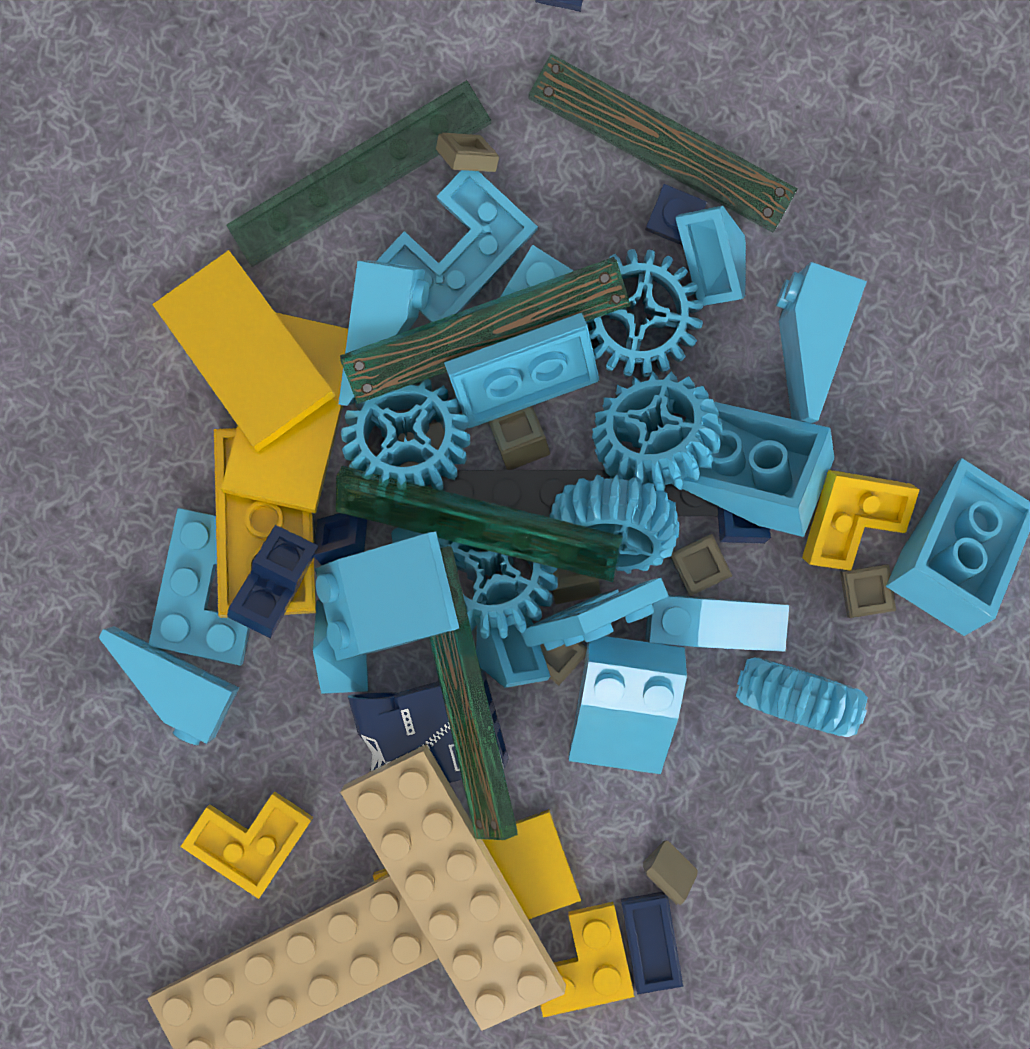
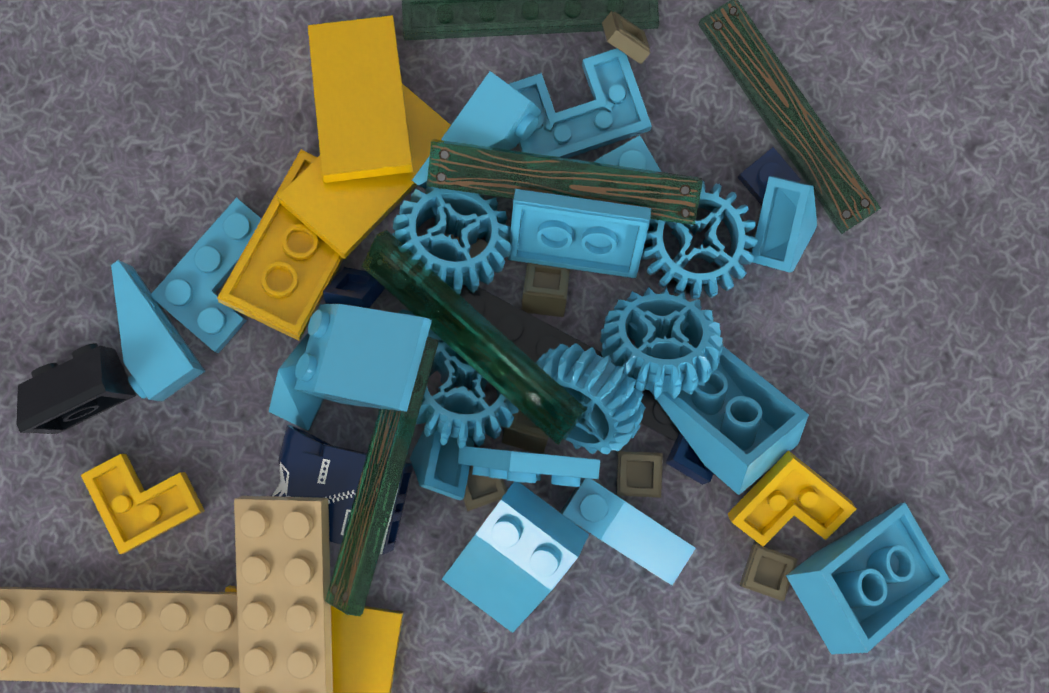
camera: 25 degrees right, 5 degrees down
dark blue slope [227,525,318,639] -> none
medium azure gear [736,657,868,737] -> none
medium azure slope [776,262,867,423] -> none
none -> black slope [16,343,136,434]

